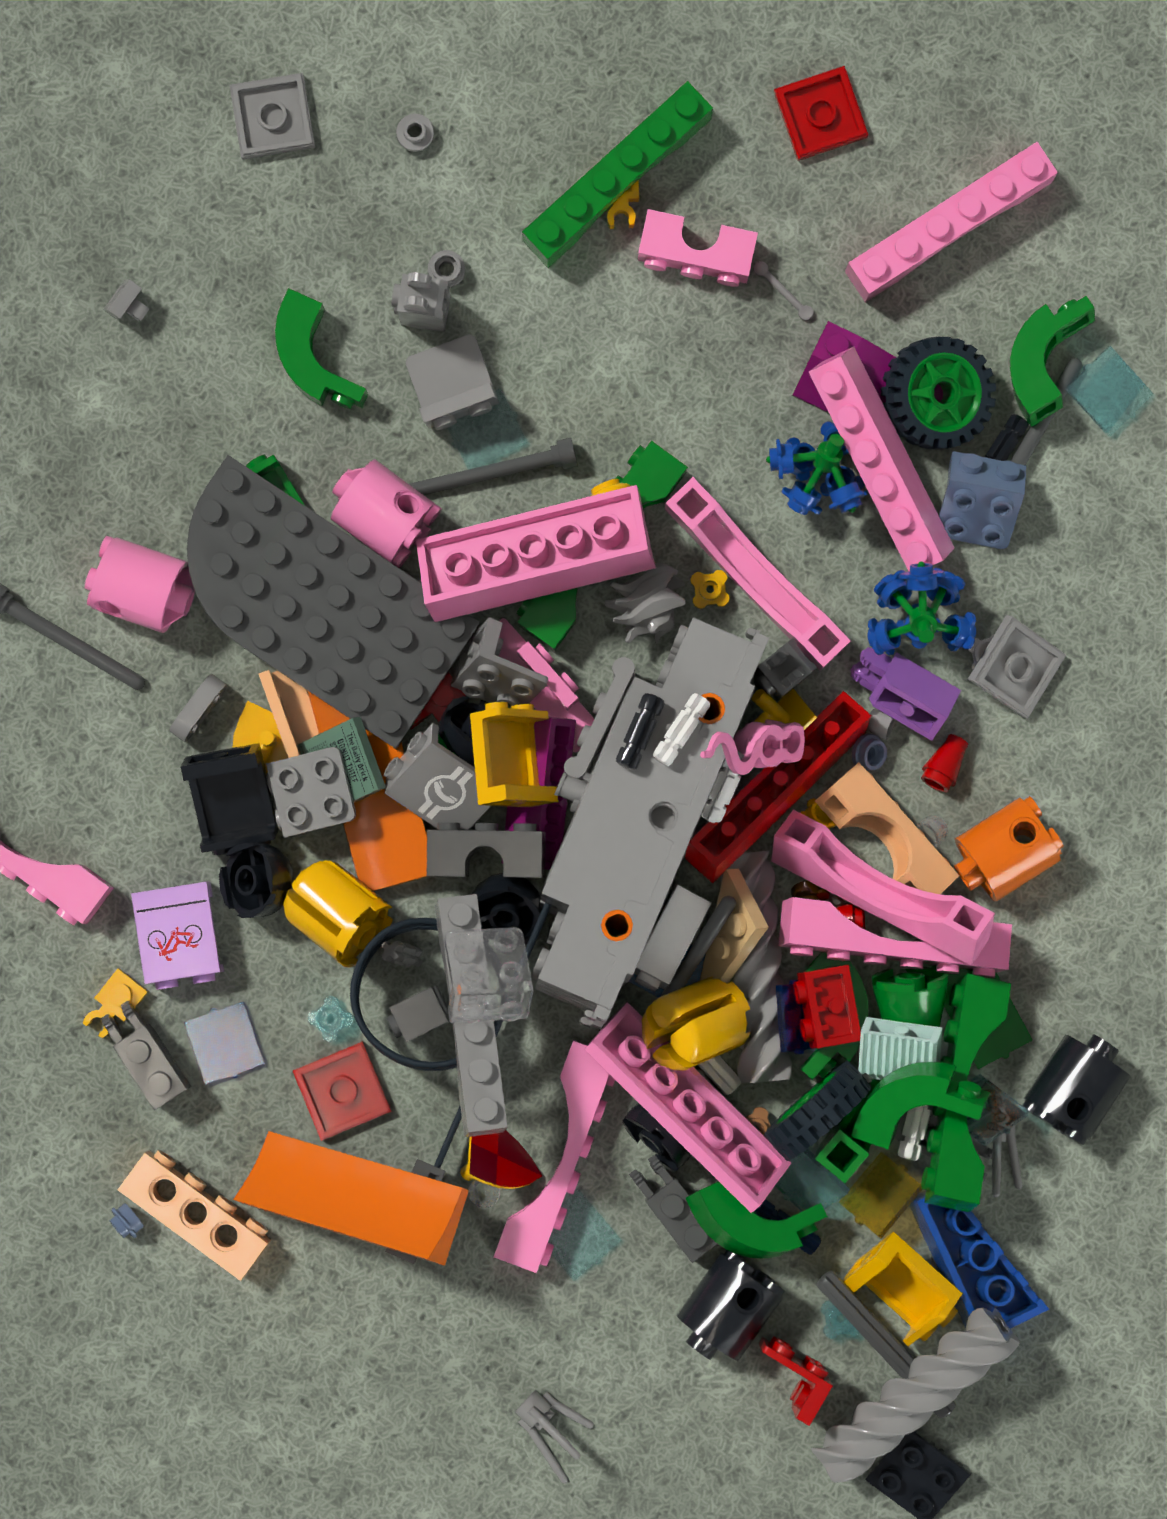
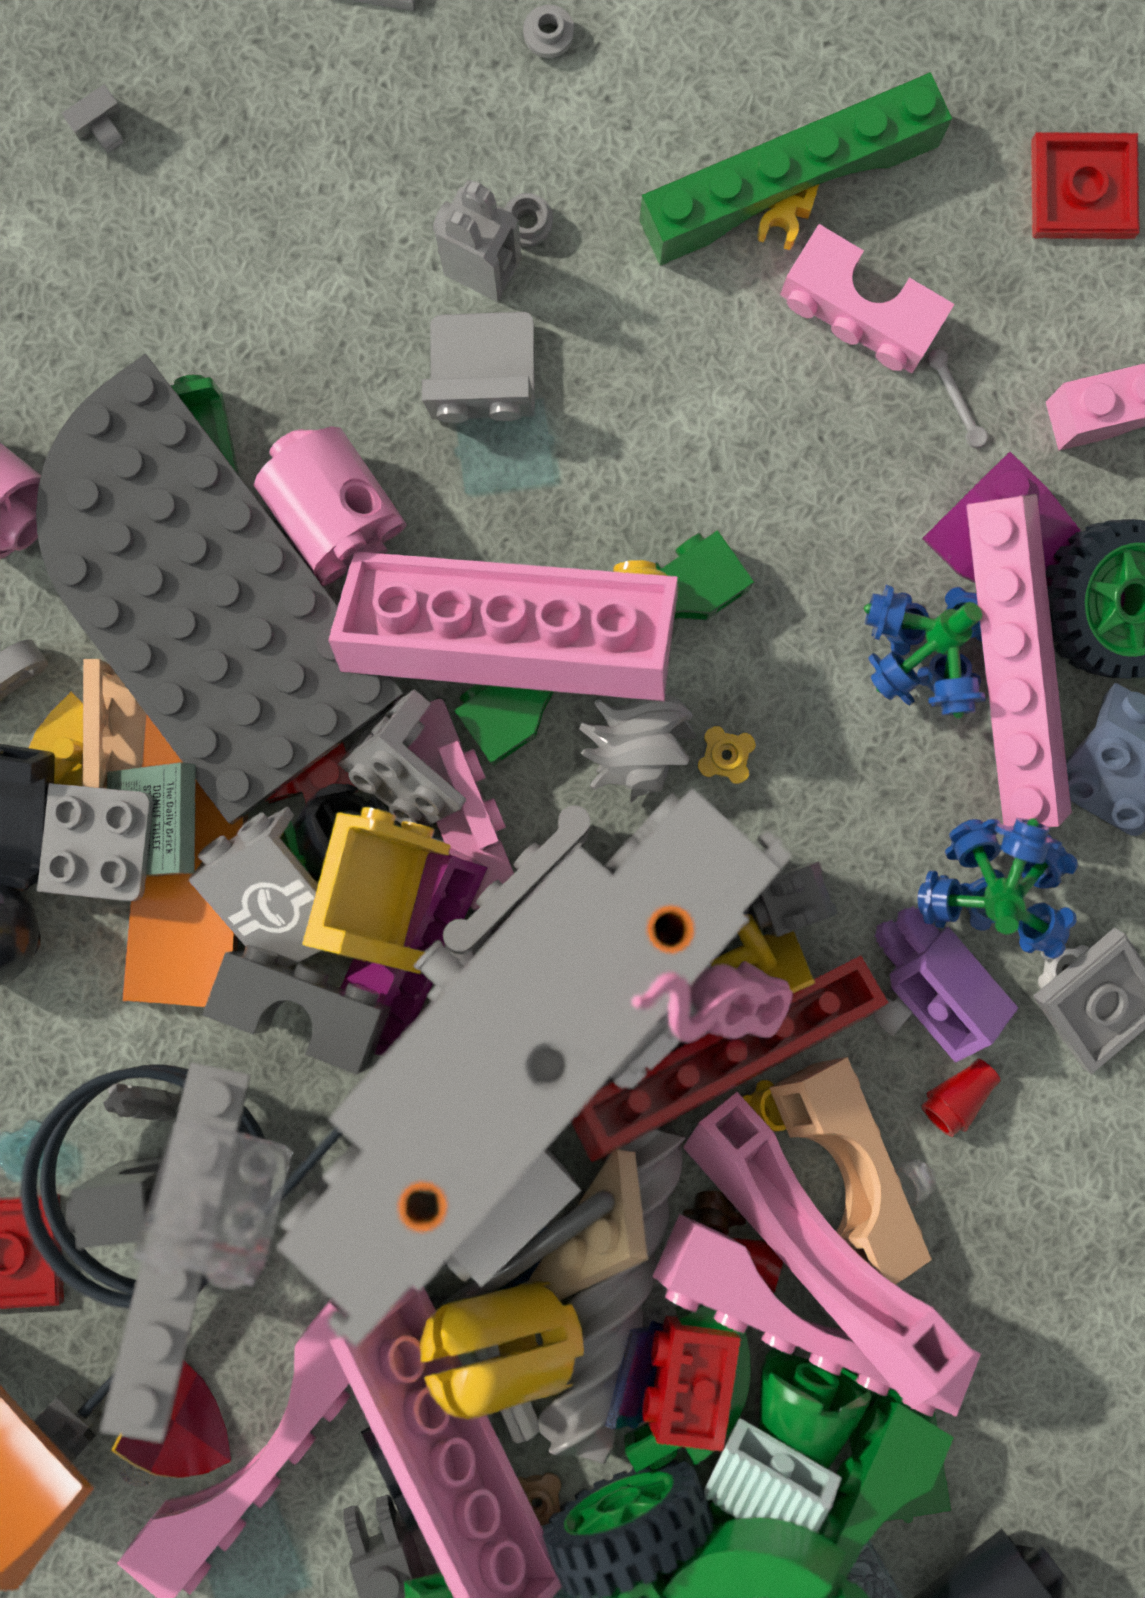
camera: 20 degrees right, 0 degrees up
green arch [275,288,368,409] -> none
yellow cylinder [283,860,393,968] -> none
dark grey piece [409,437,578,495] -> none
black cylinder [471,873,543,950] -> none
black axle [616,693,665,770] -> none
white axle [653,693,710,766] -> none
bright pink arch [665,477,851,671] -> none
sand blue plate [852,734,887,772] -> none
orange cylinder [954,796,1064,902] -> none

